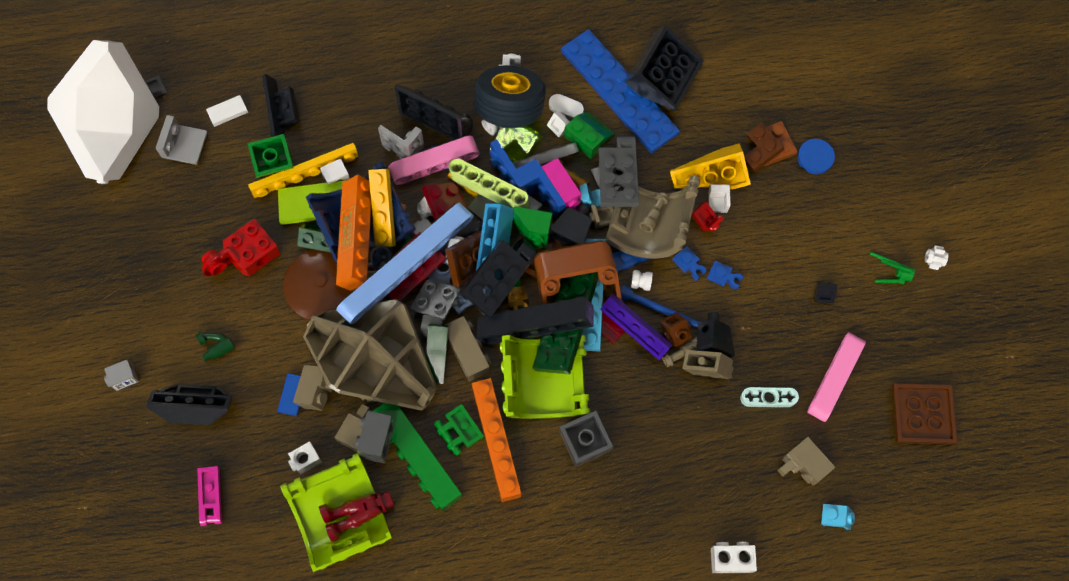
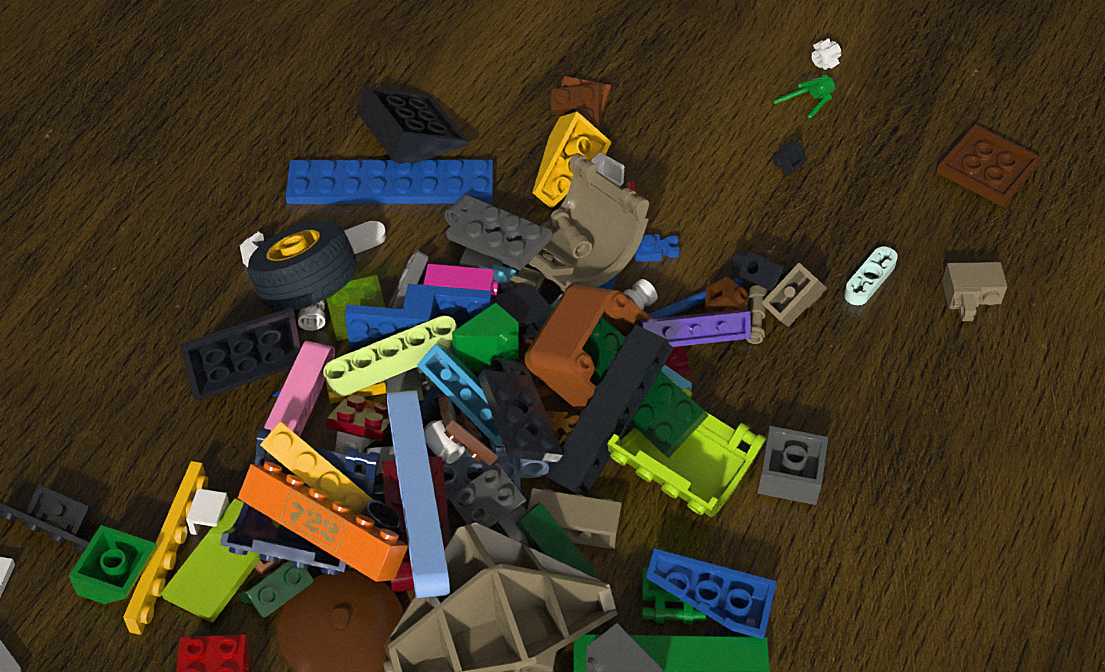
camera: 50 degrees left, 20 degrees down
light grey bracket [378,125,424,159] -> none
orange brick [472,378,521,502] -> none
white tile [547,111,570,137] -> none
green slope [564,111,615,159] -> none
blue plate [707,260,743,290] -> none
white brick [711,542,757,573] -> none
blue tile [797,139,835,175] -> none
bright pink beam [807,332,866,422] -> none
medium azure bracket [821,504,855,530] -> none
none -> blue wedge [646,548,777,639]

